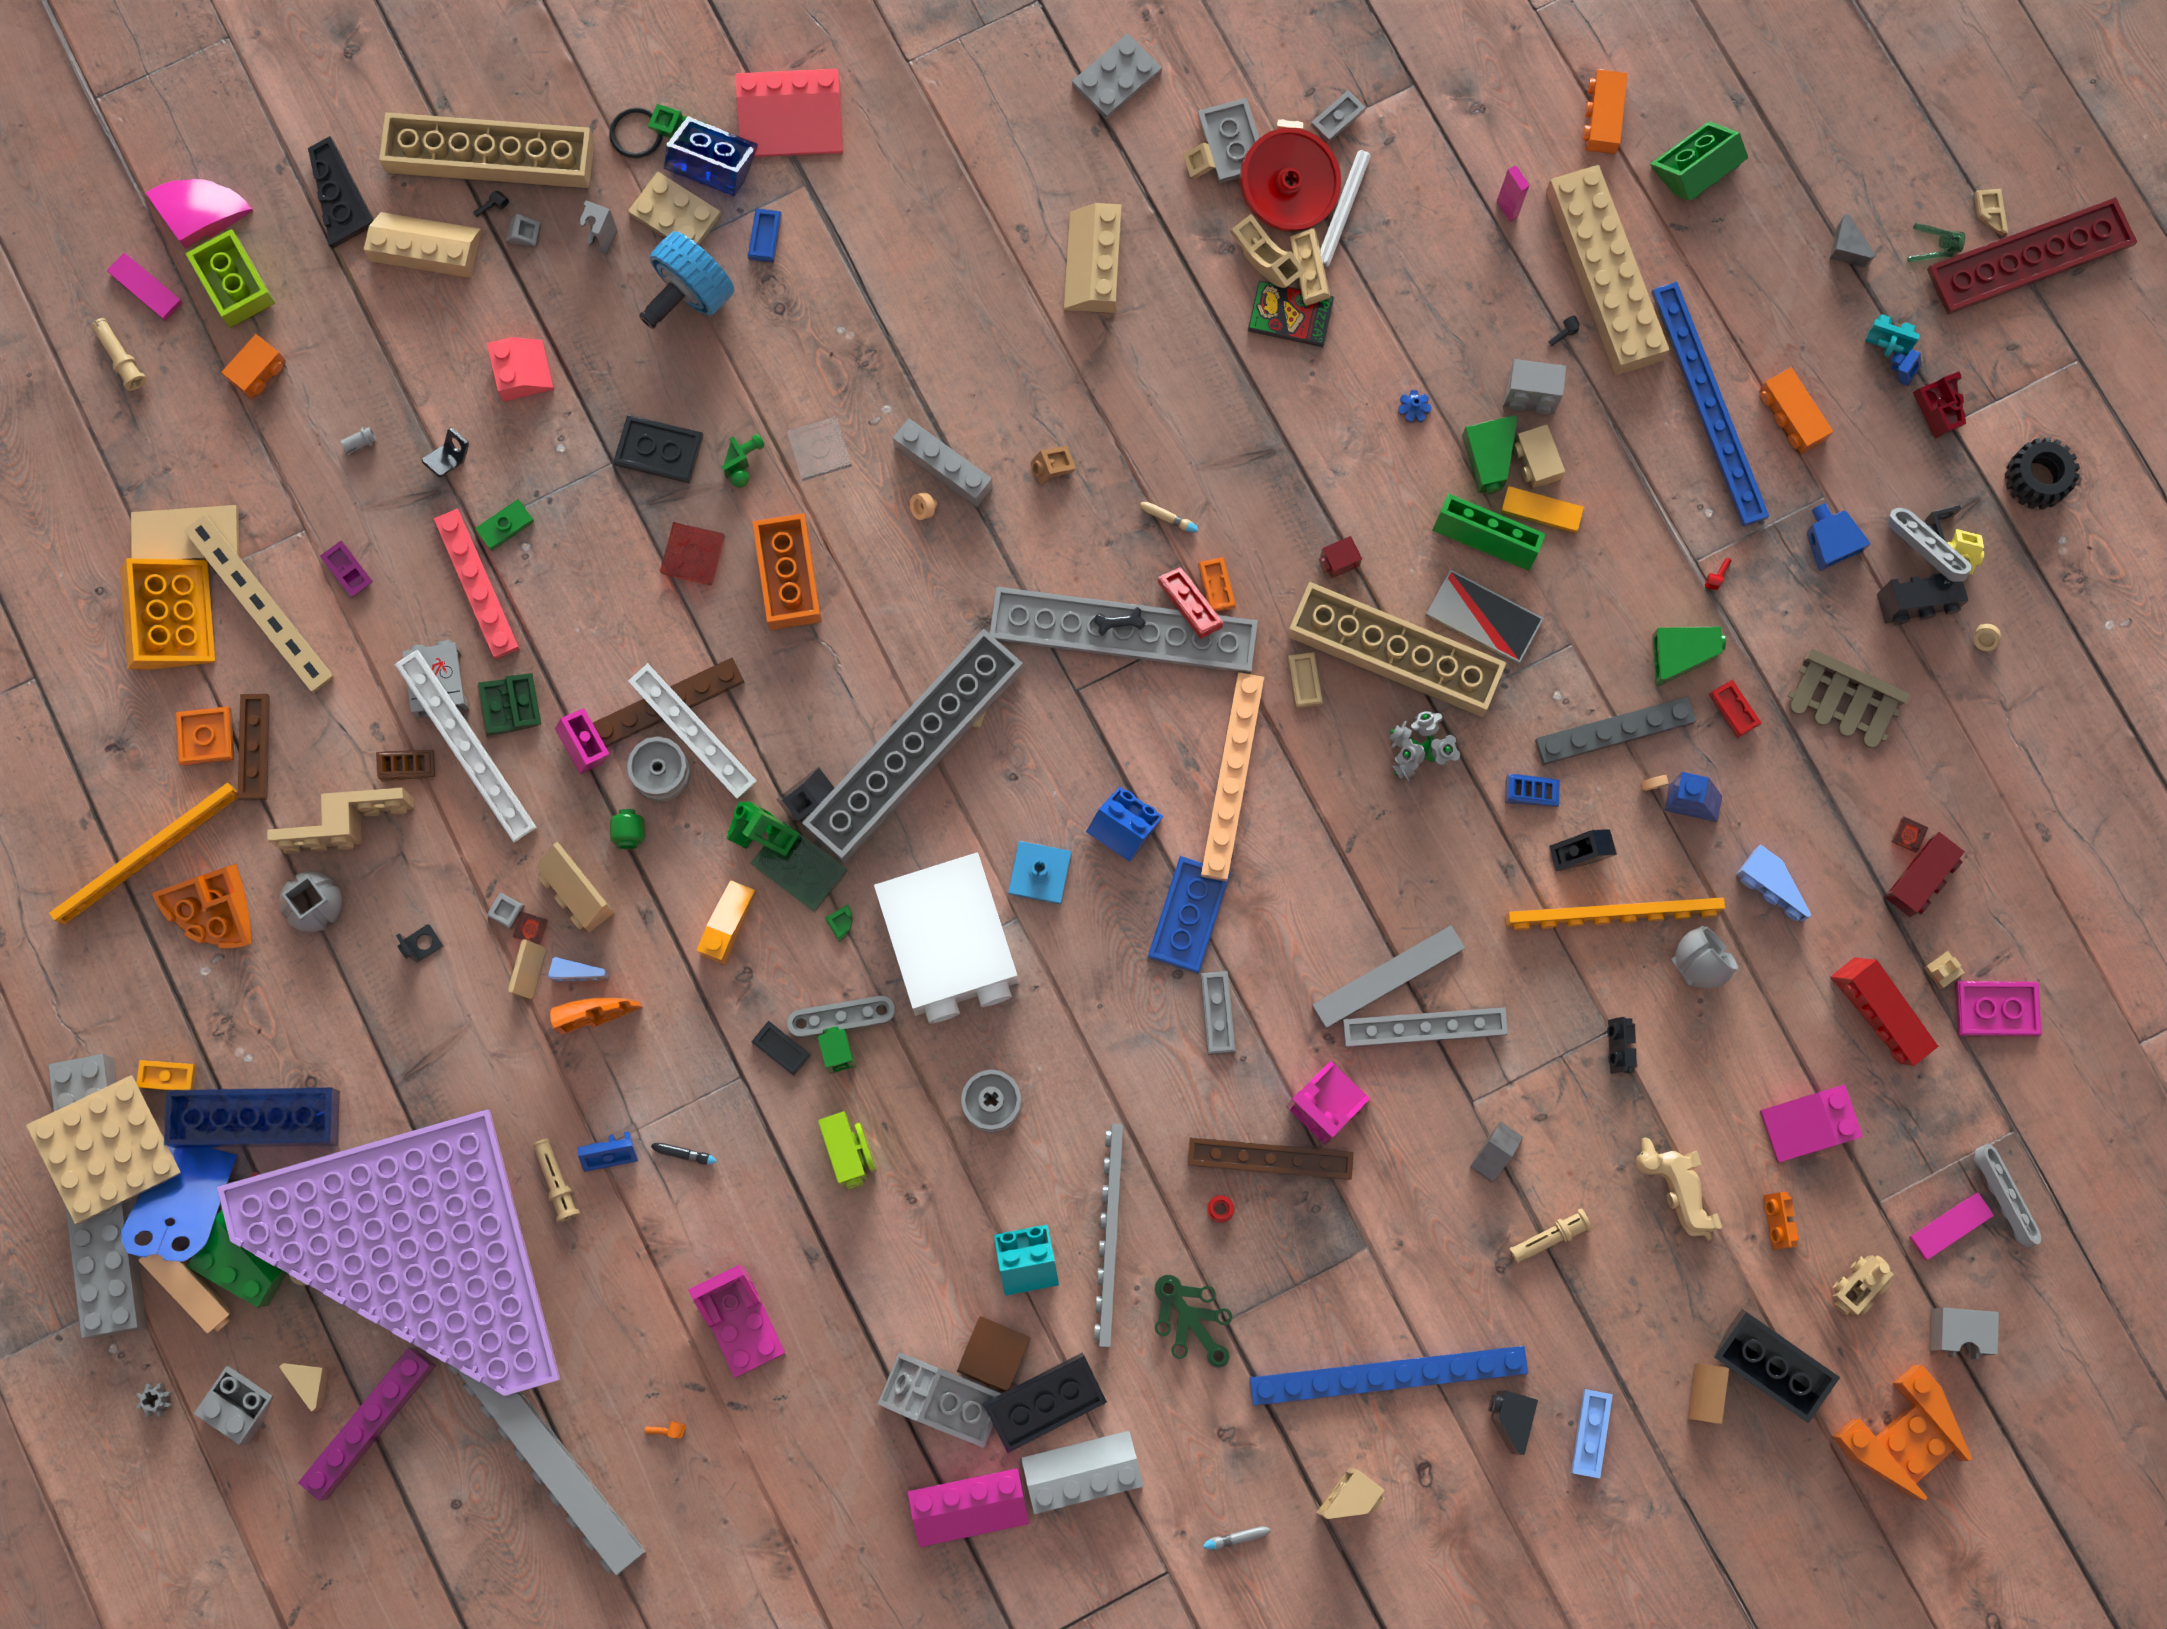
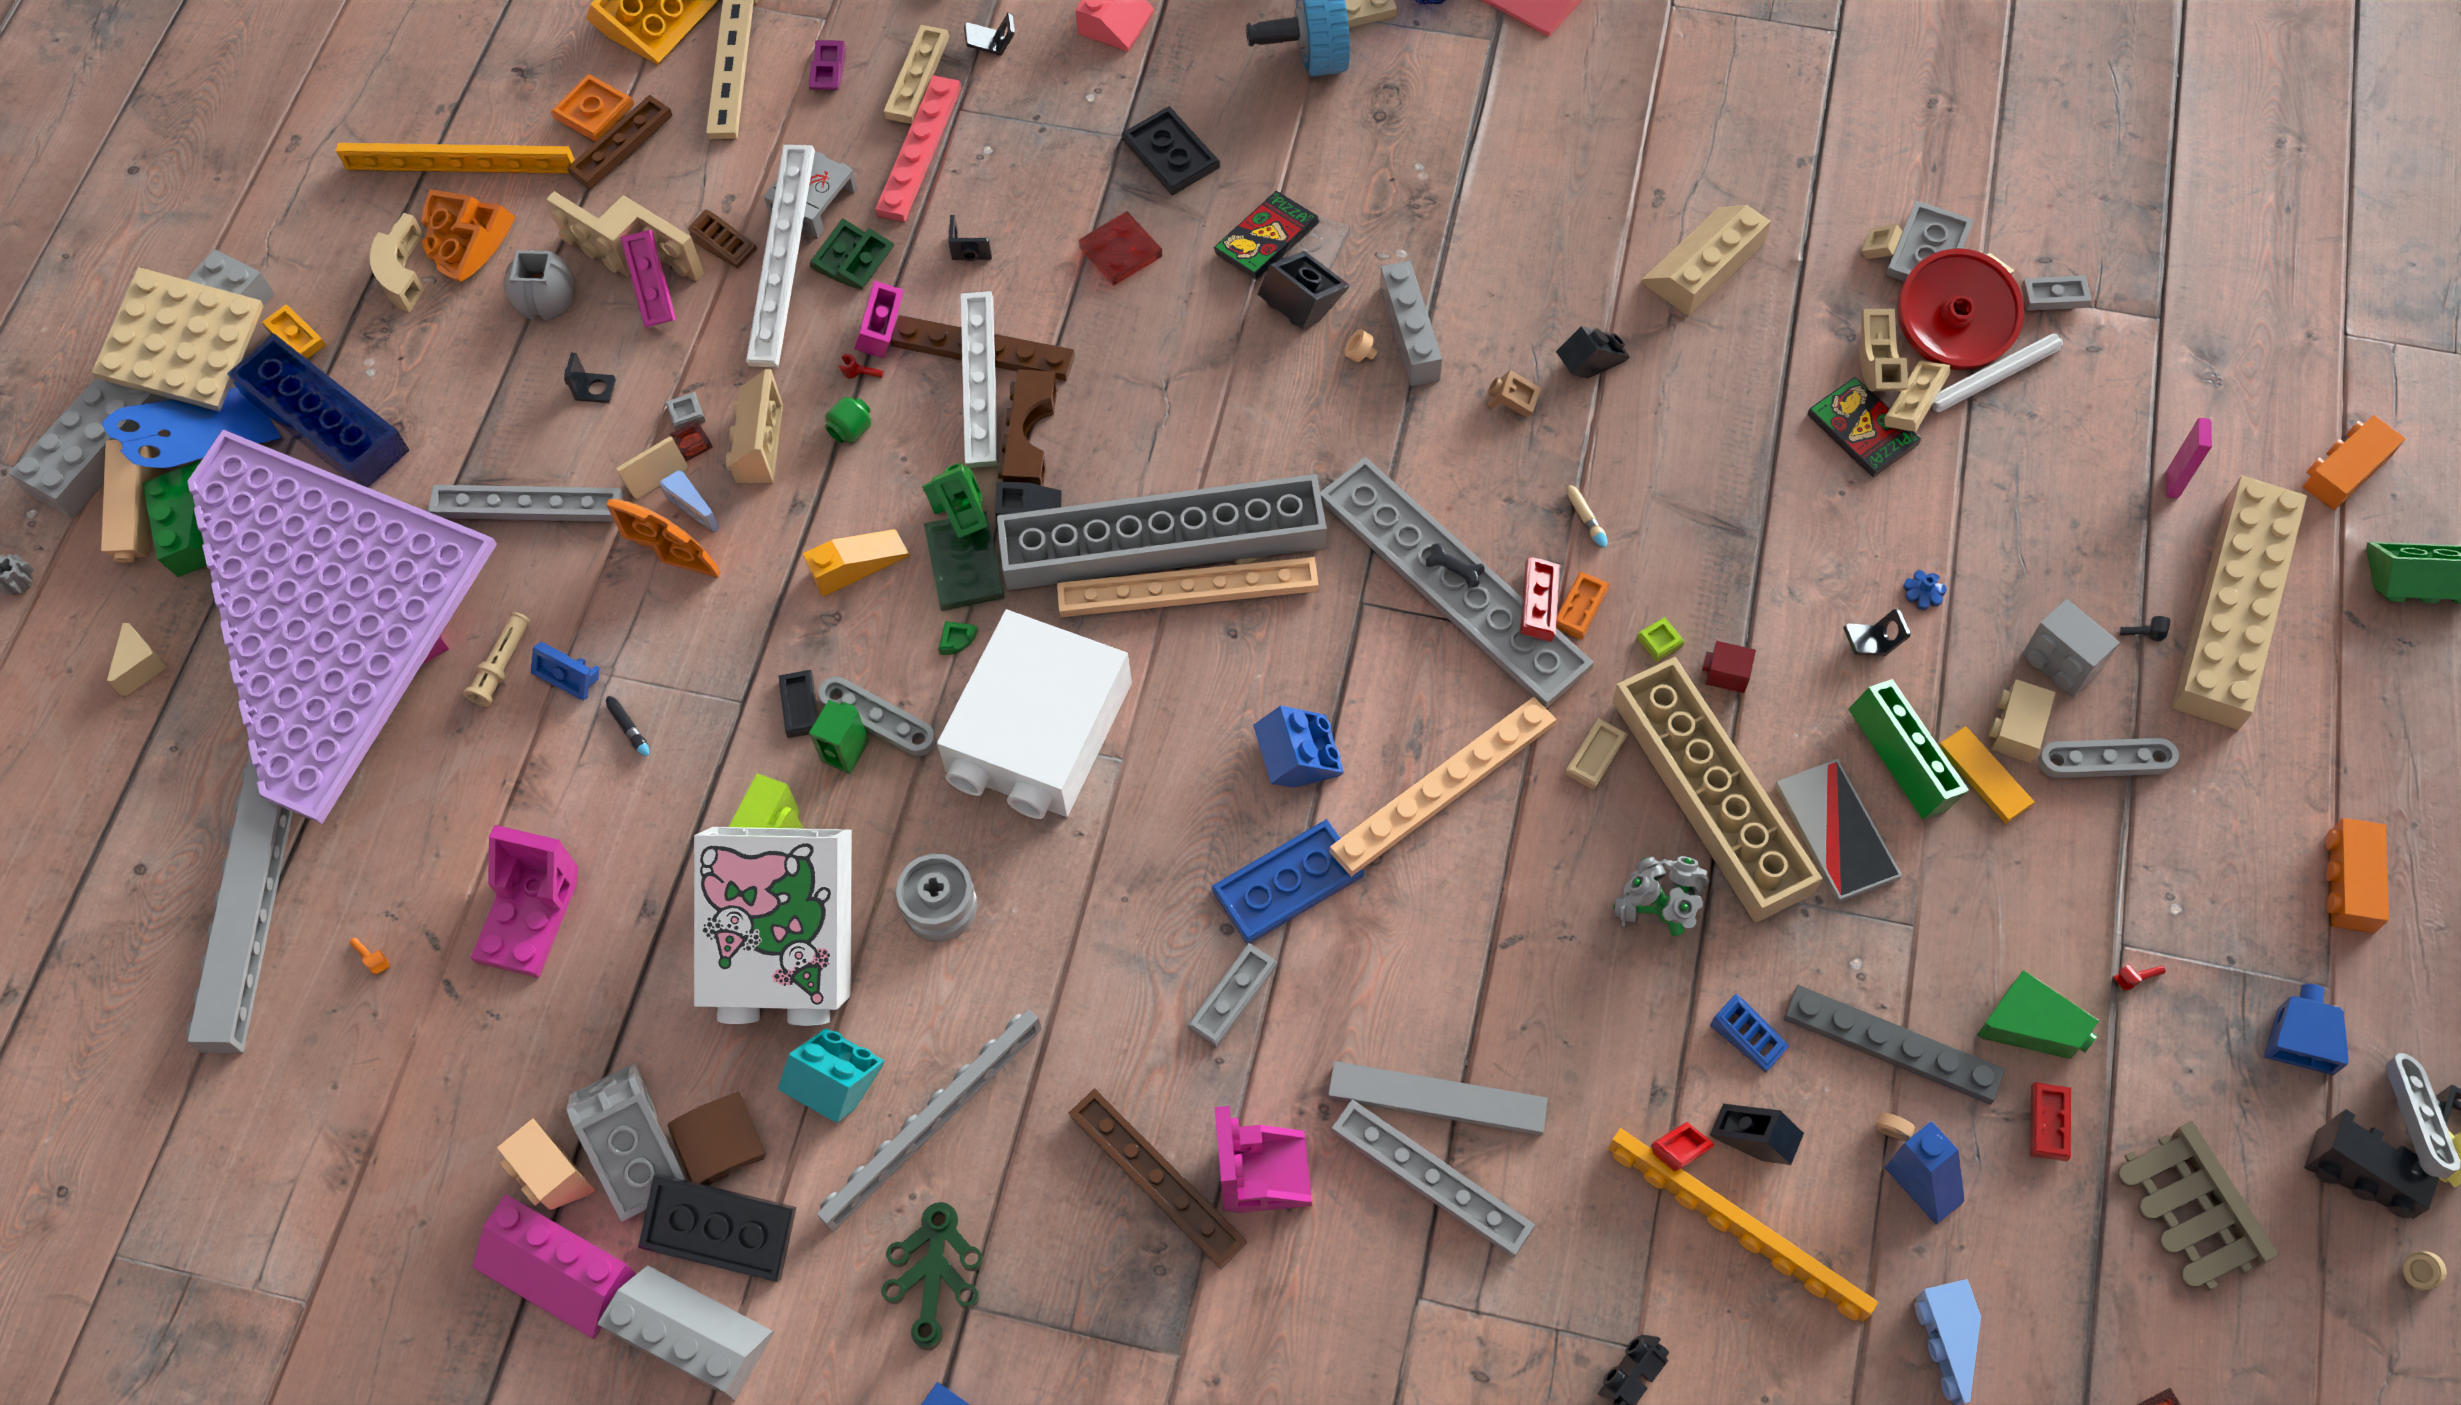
camera: 45 degrees right, 15 degrees down
light grey slope [194,1366,274,1445] -> none
magenta brick [298,1348,436,1501] -> none
green plate [475,499,534,551] -> none
light grey wheel [627,737,691,802] -> none
green piece [721,434,765,488] -> none
blue tile [748,208,782,263] -> none
orange brick [752,513,822,630] -> none
dark azure tile [1008,841,1071,905] -> none
light grey plate [1072,33,1162,120] -> none
red plate [1207,1195,1235,1223] -> none
green slope [1462,415,1517,494] -> none
flat silver slope [1470,1121,1523,1182] -> none
blue plate [1651,282,1769,527] -> none
light grey piece [1671,926,1738,989] -> none
none -> tan arch [370,213,424,313]
none -> light grey plate [428,485,624,522]
none -> light nougat slope [497,1118,595,1210]
none -> dark pink tile [620,230,676,327]
none -> brick [694,827,852,1026]
none -> red hand [838,354,884,379]
none -> tan plate [884,25,949,124]
none -> black bracket [948,215,992,261]
none -> reddish brown arch [998,370,1058,486]
none -> light nougat plate [1057,557,1319,617]
none -> tile [1214,191,1320,280]
none -> black slope [1257,251,1349,329]
none -> black slope [1556,326,1630,378]
none -> lime tile [1637,617,1684,662]
none -> red tile [1651,1122,1715,1172]
none -> black bracket [1843,609,1911,656]
none -> light grey plate [2038,738,2179,778]

